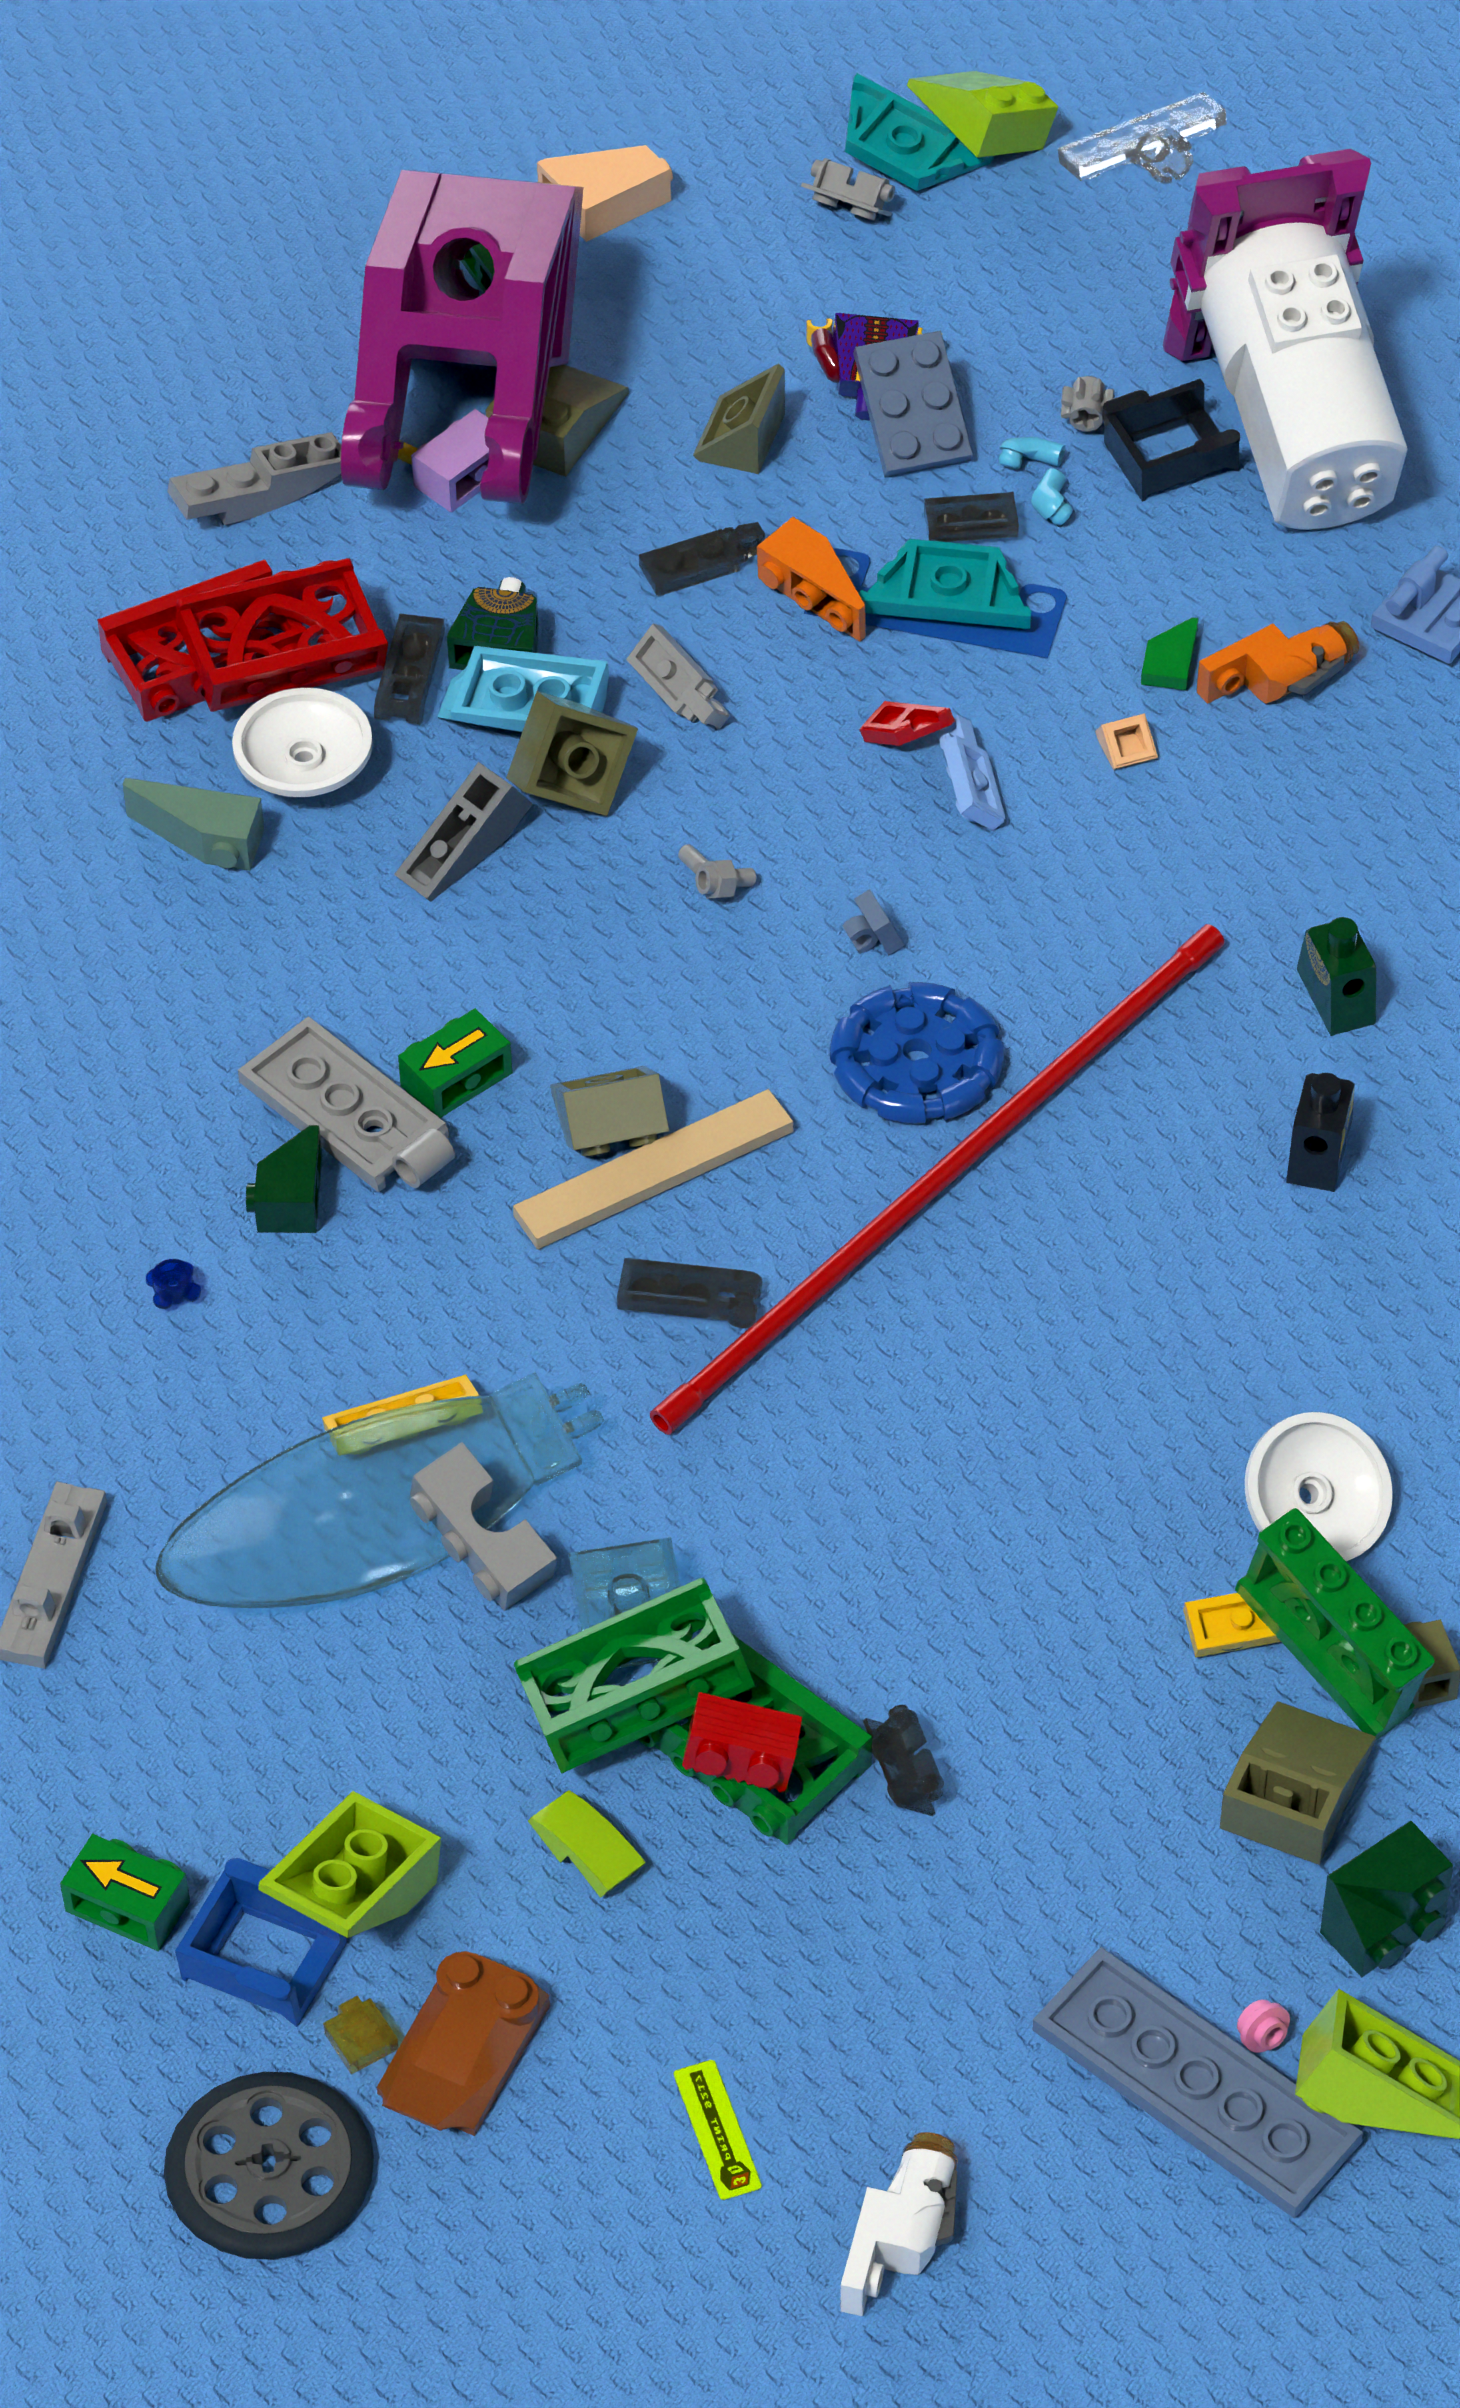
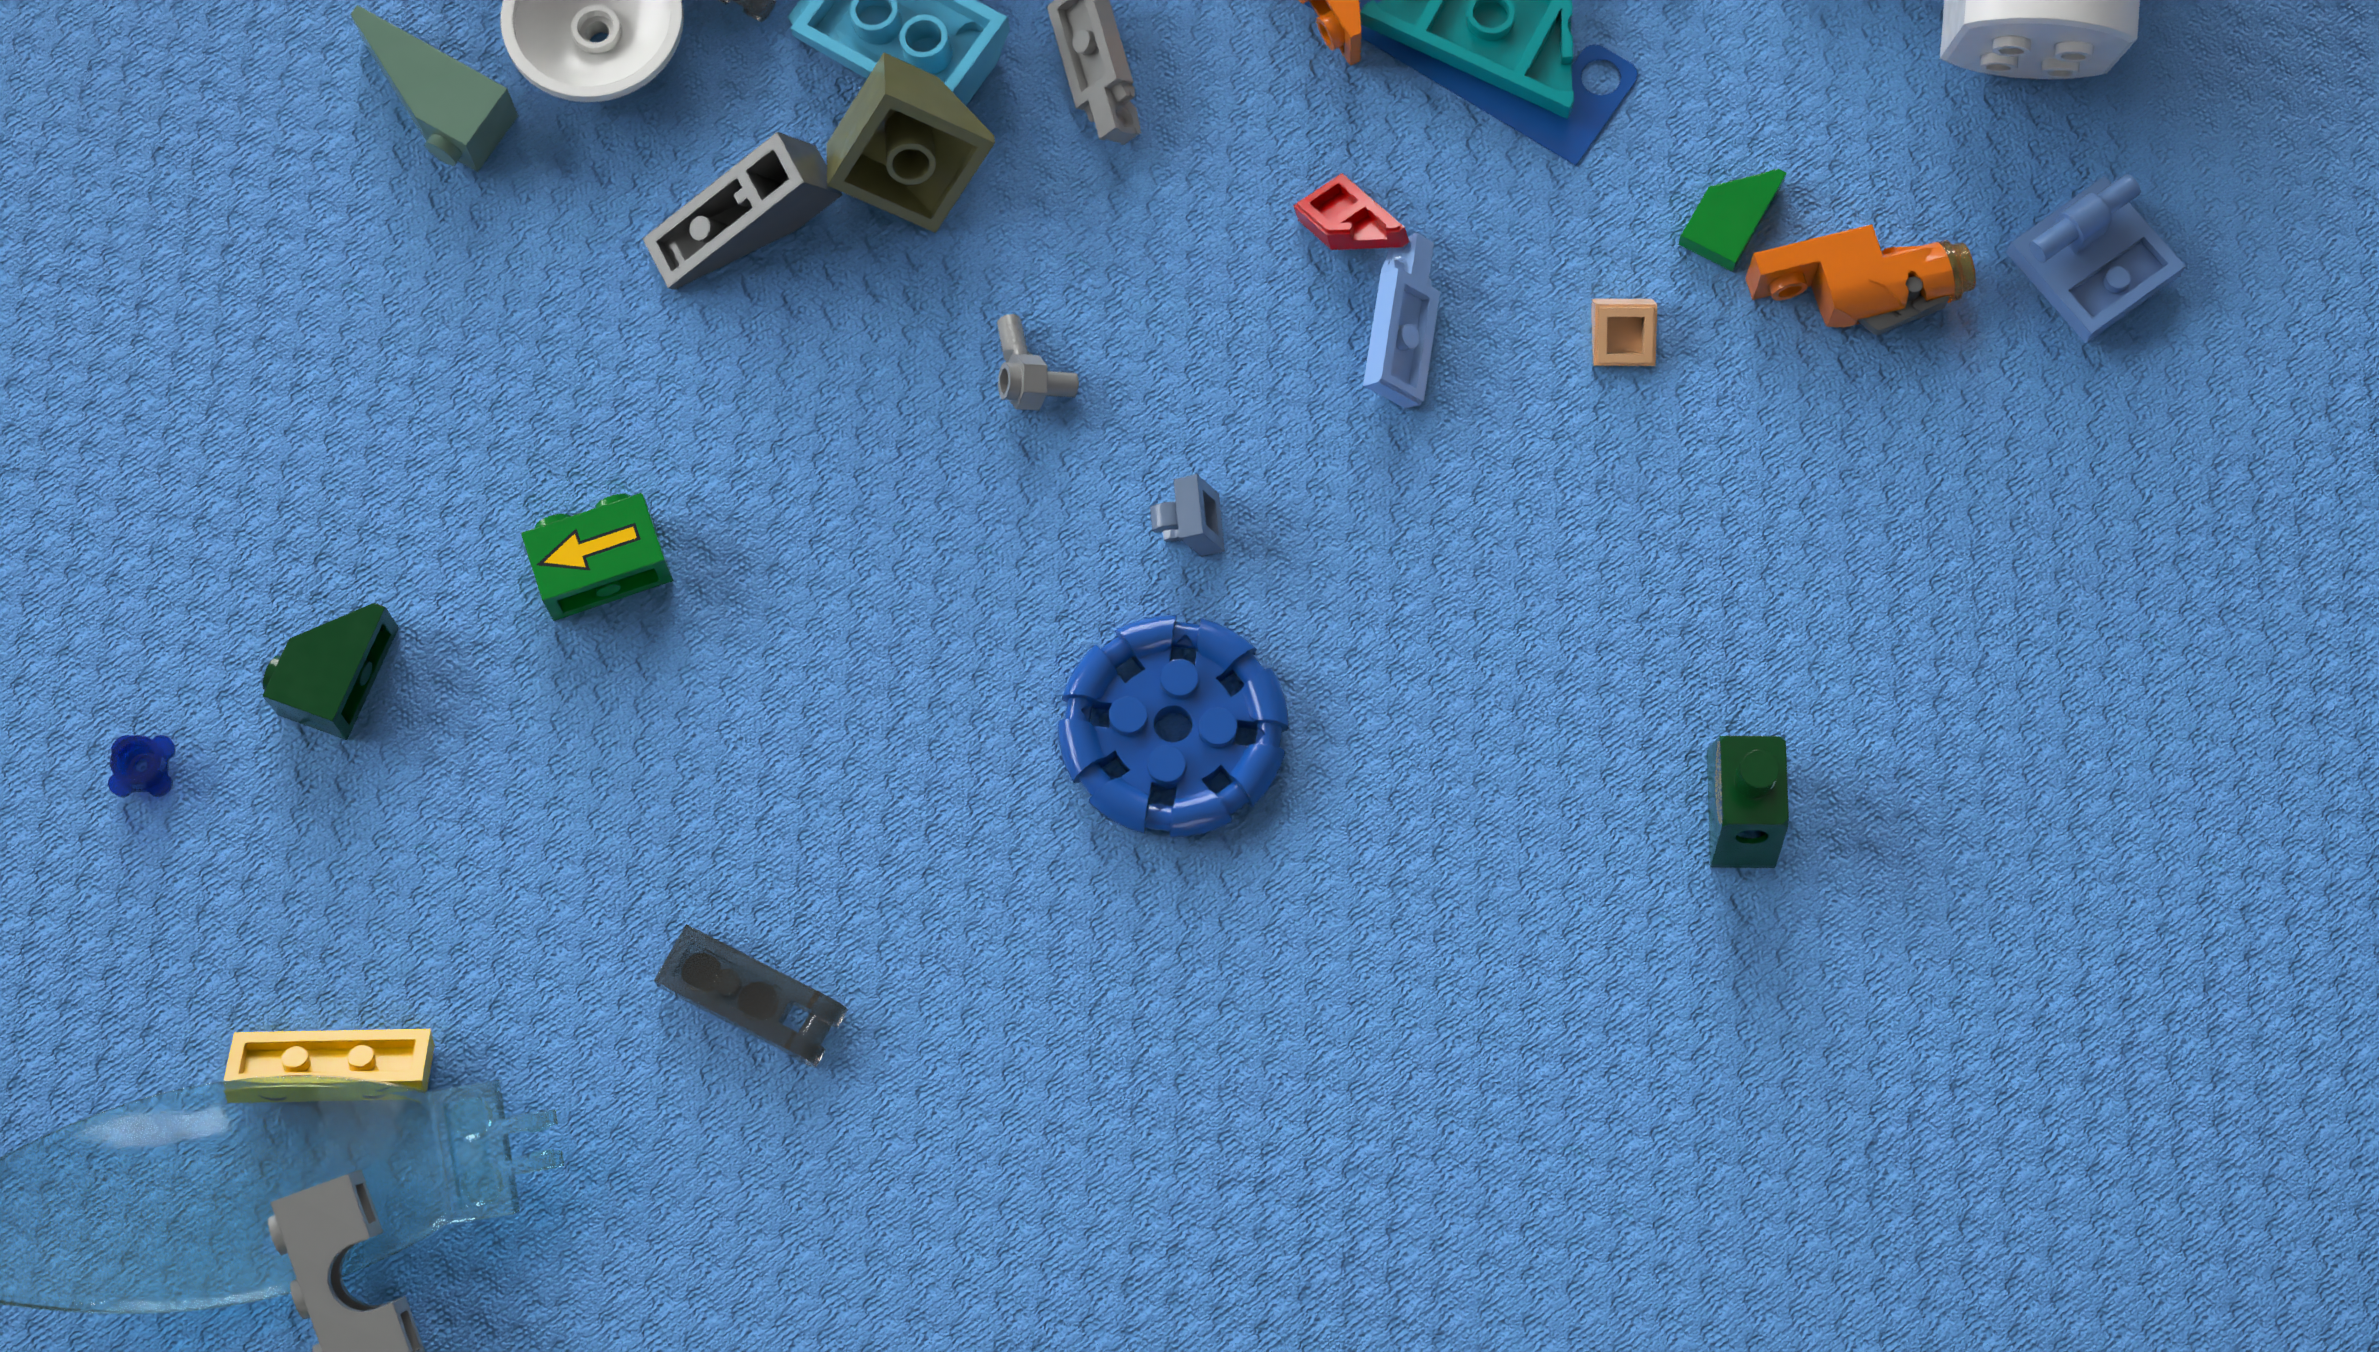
camera: 20 degrees right, 20 degrees up
light grey hinge [238,1016,455,1192] -> none
tan tile [513,1089,793,1250] -> none
olive slope [550,1066,669,1156] -> none
red piece [650,924,1225,1435] -> none
black torso [1286,1073,1355,1192] -> none

